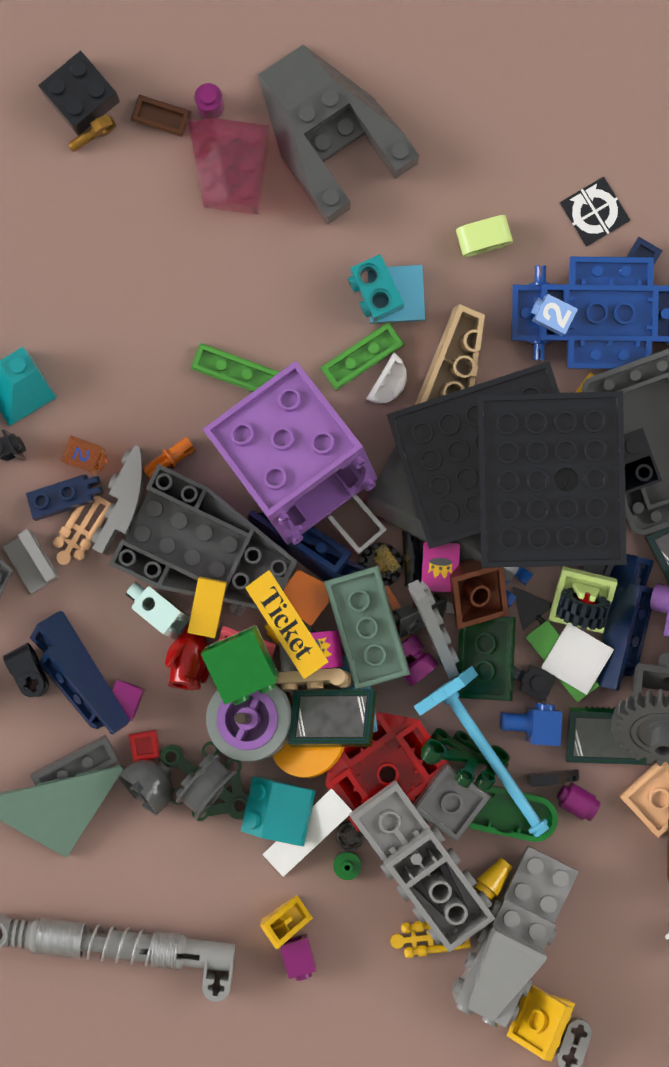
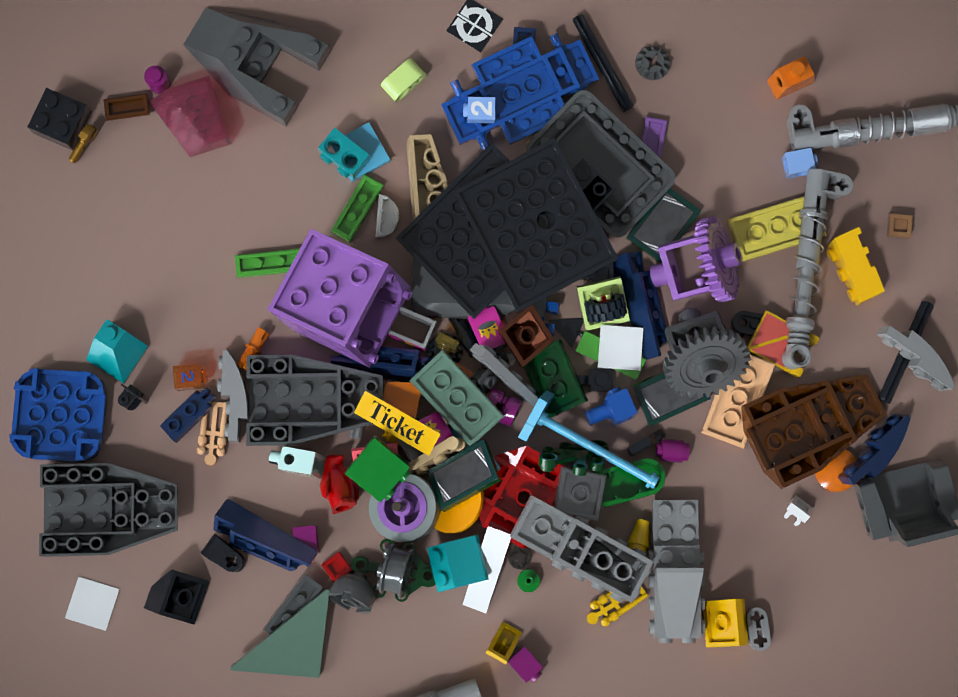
camera: 25 degrees left, 5 degrees down
light grey panel [2,529,60,594] -> none
yellow tile [187,577,227,638] -> none

